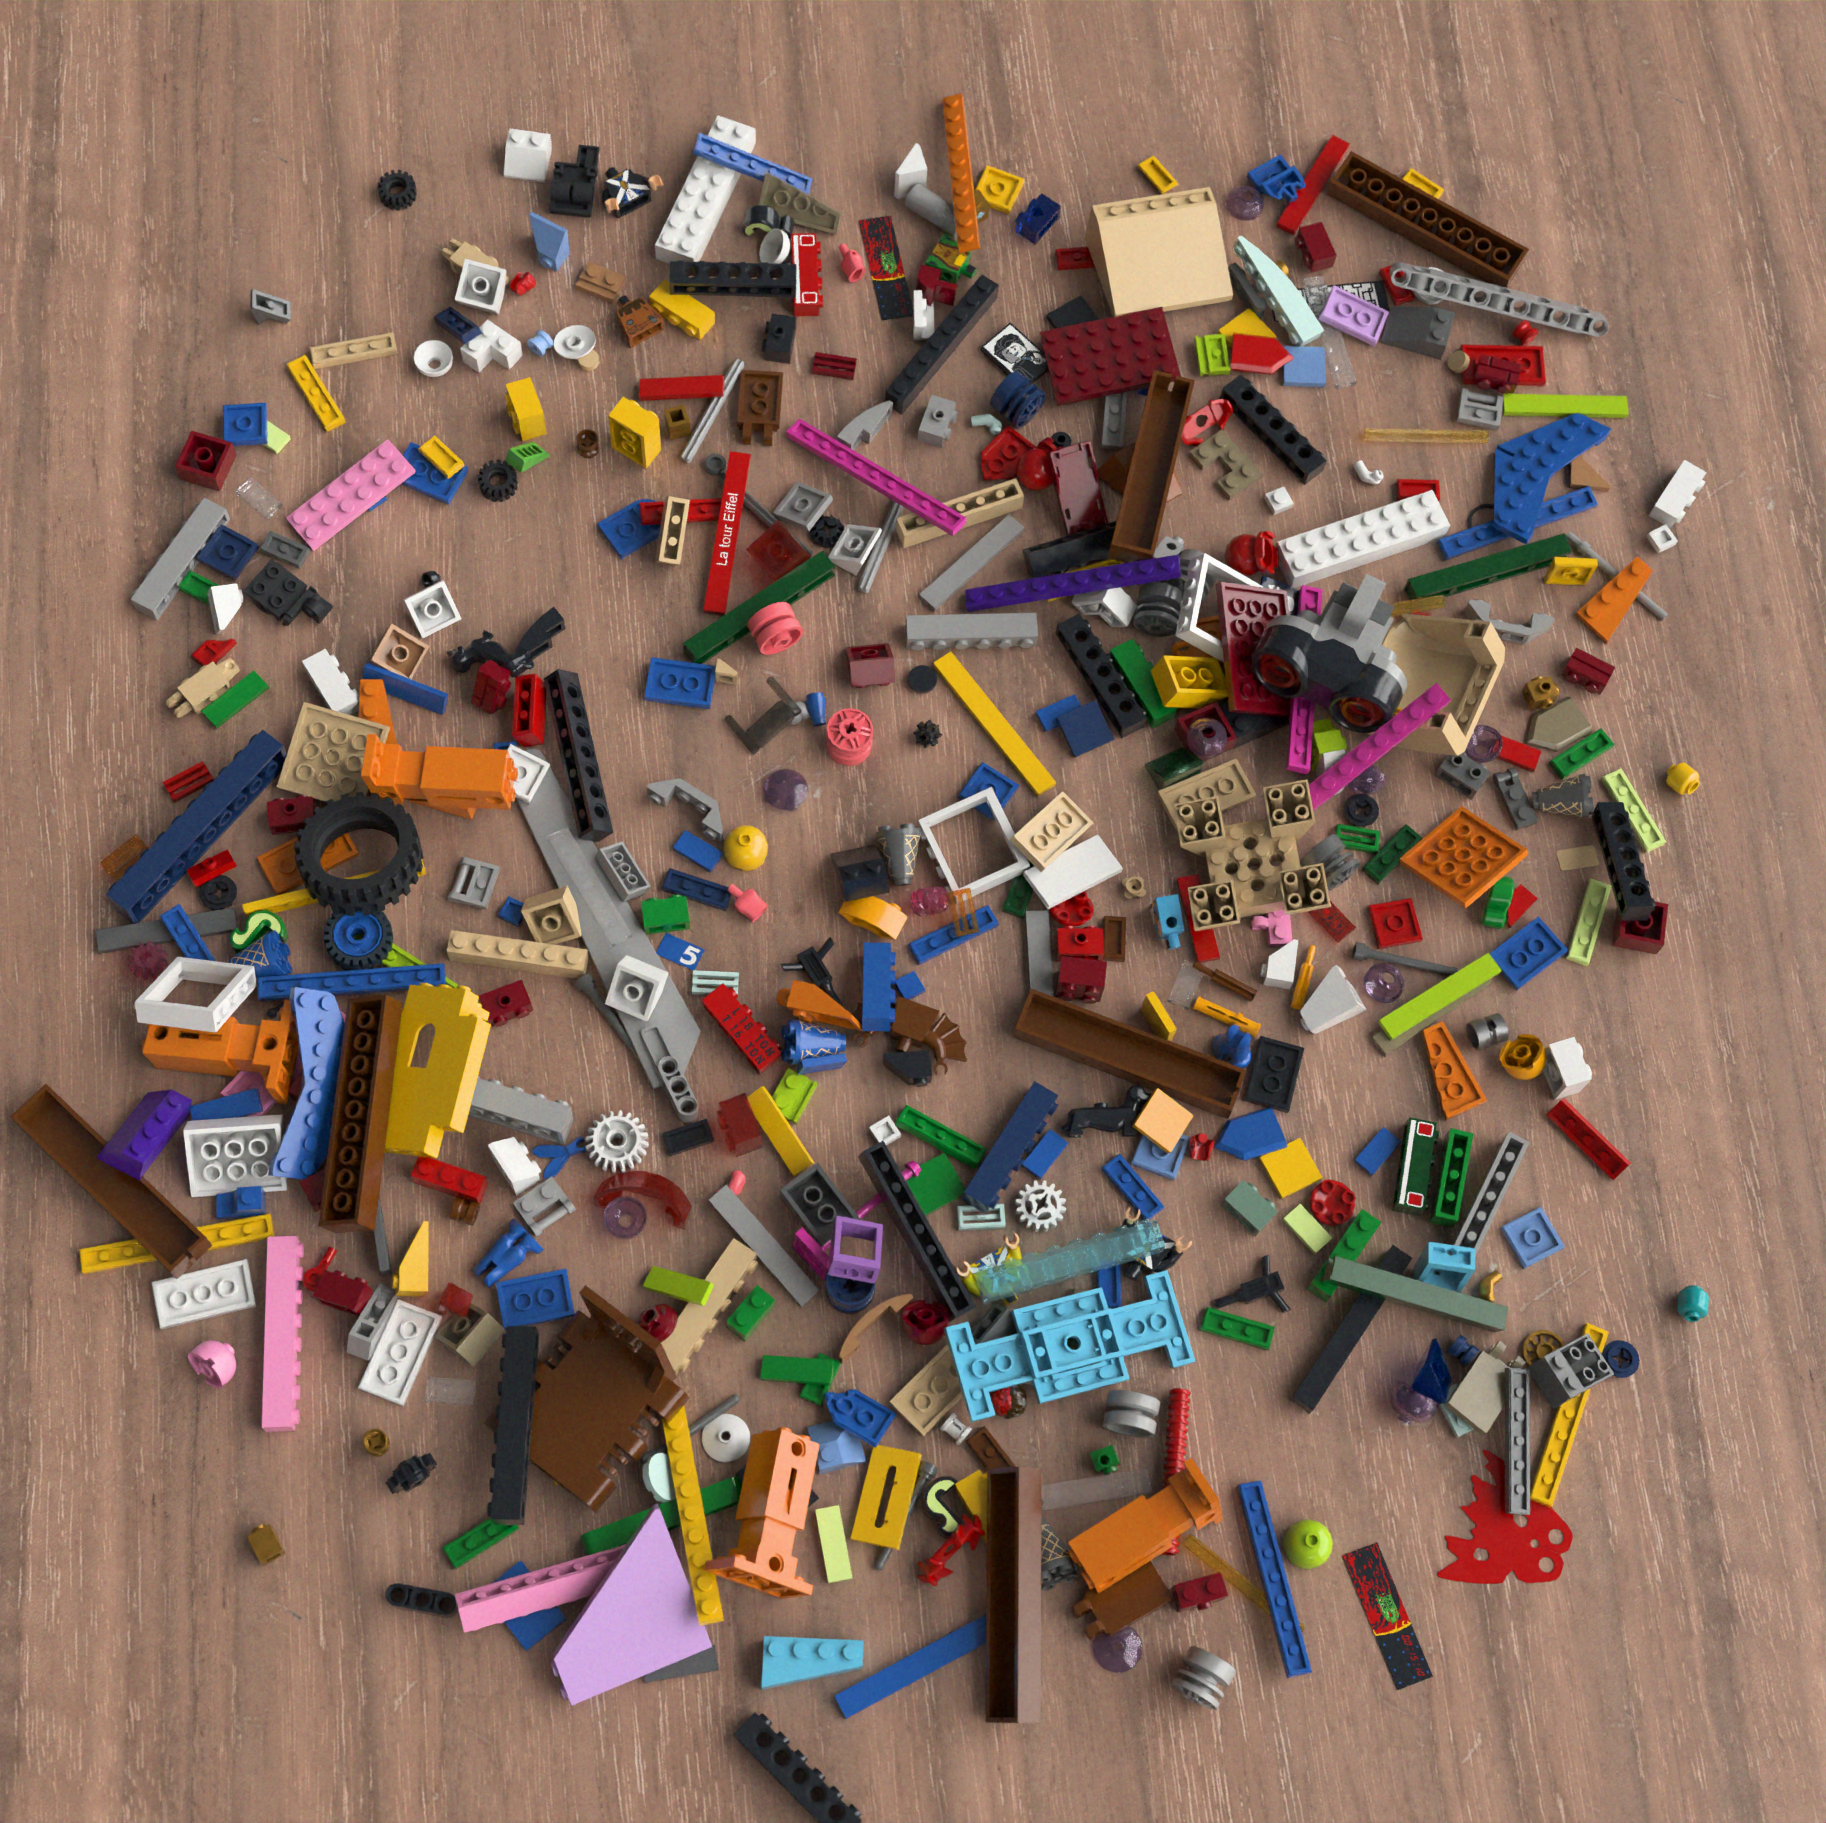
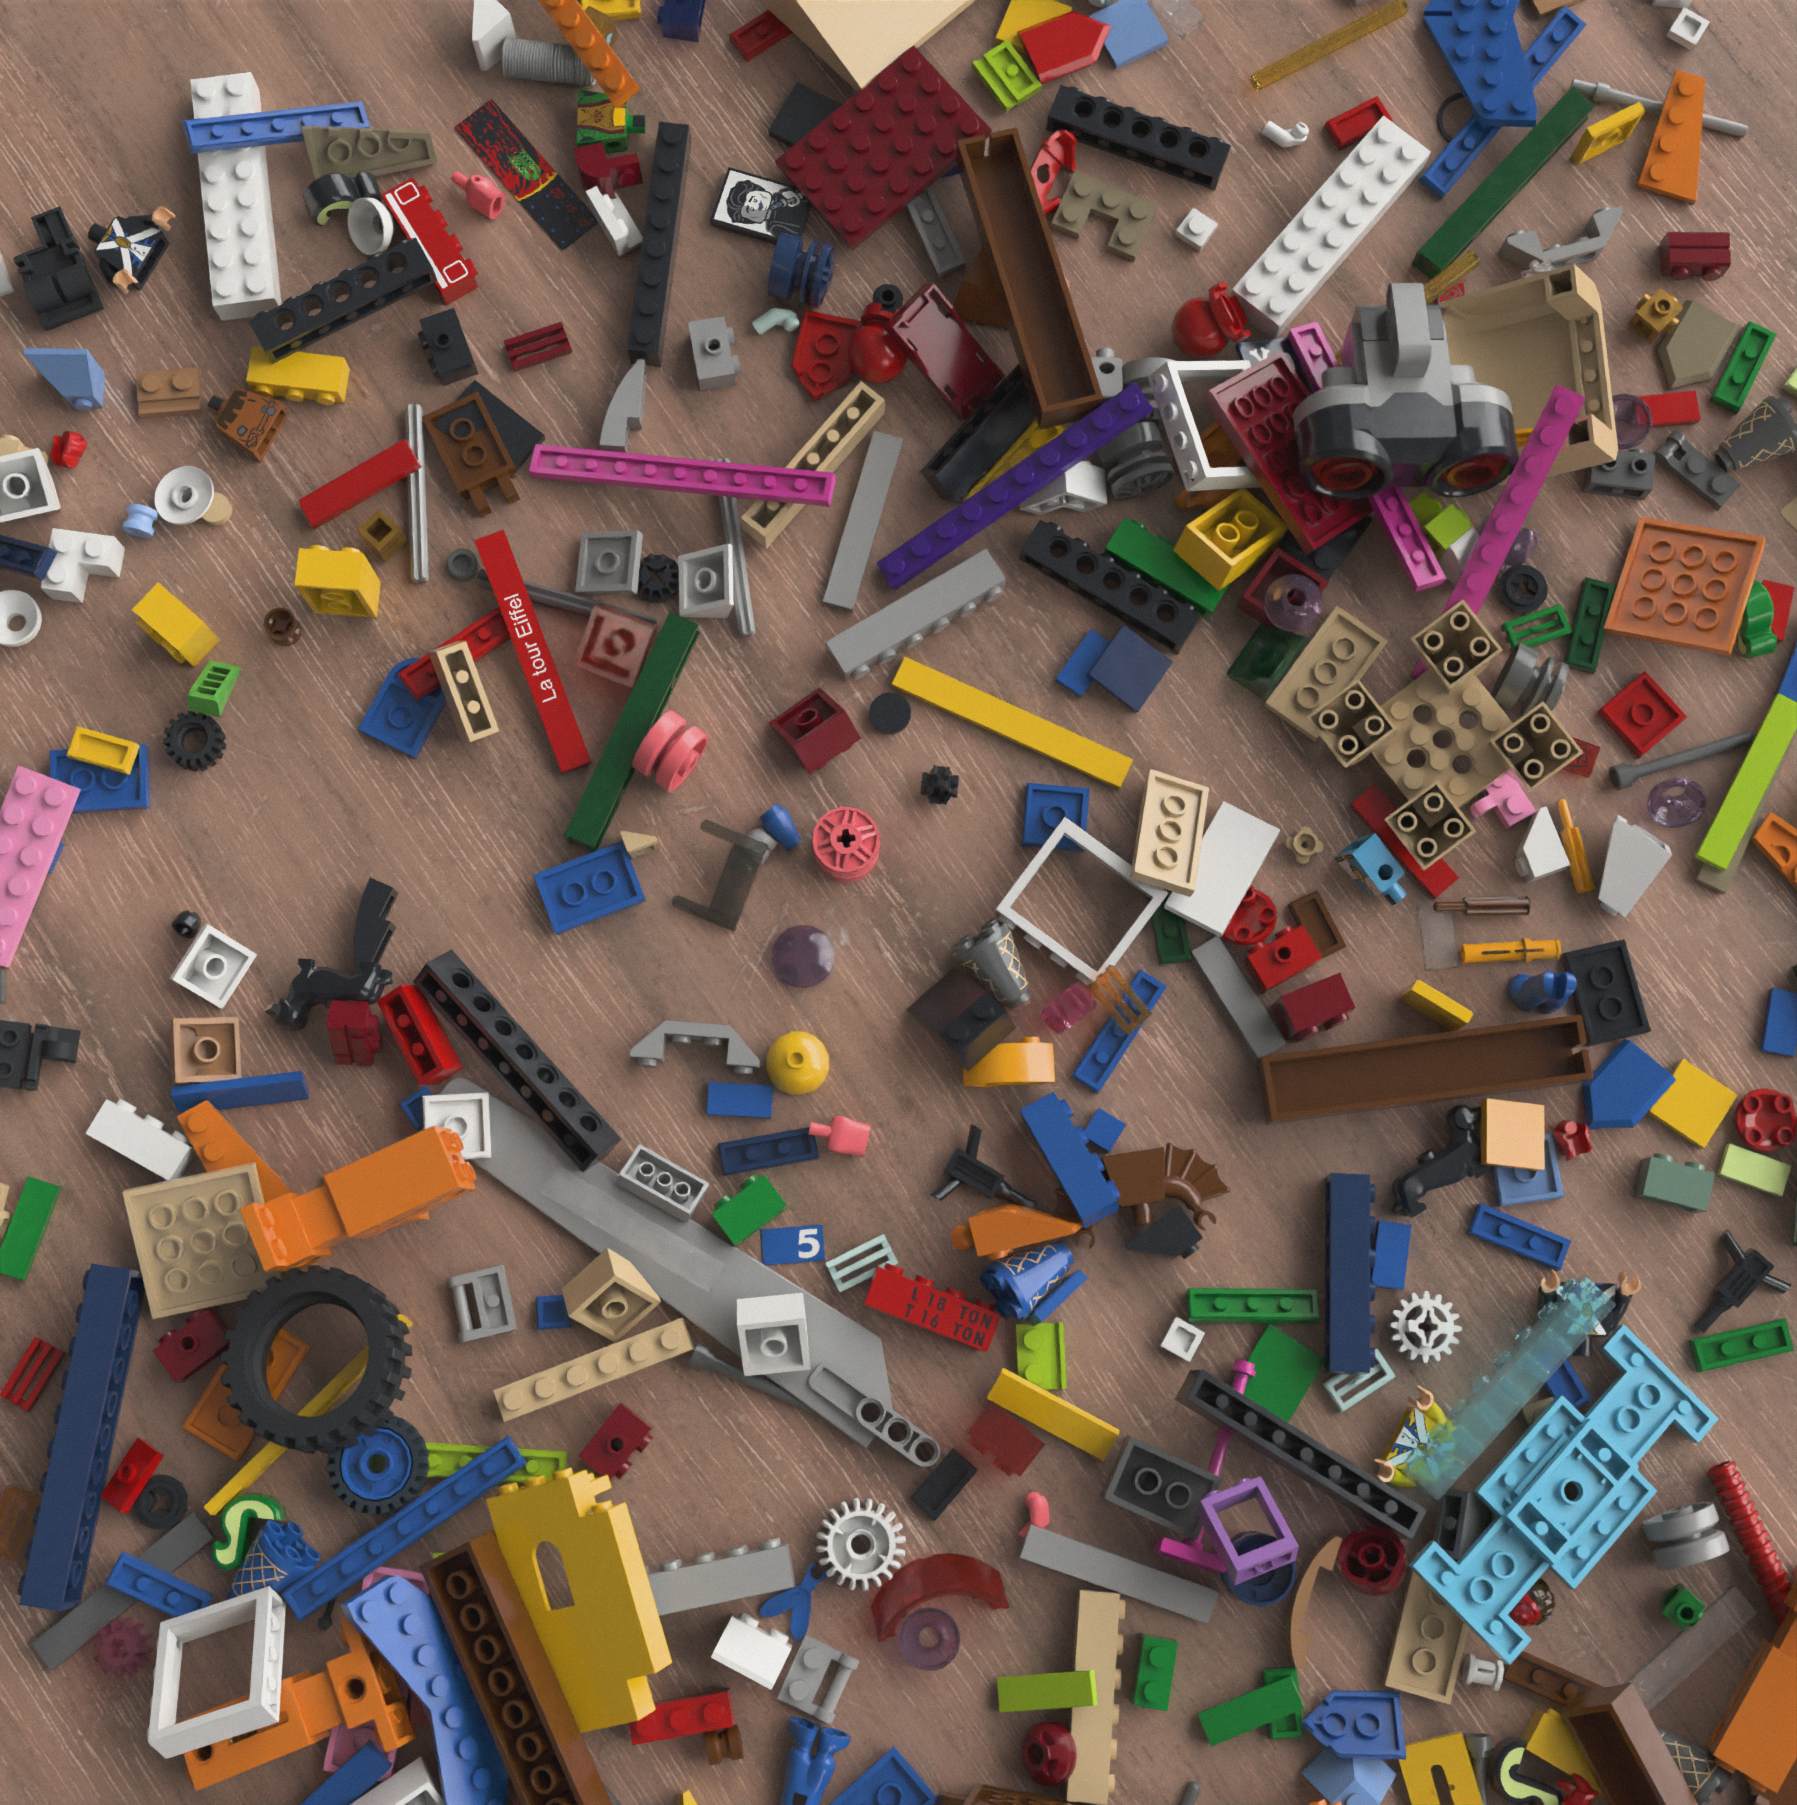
camera: 25 degrees left, 10 degrees up
none -> black tile [434,380,546,470]

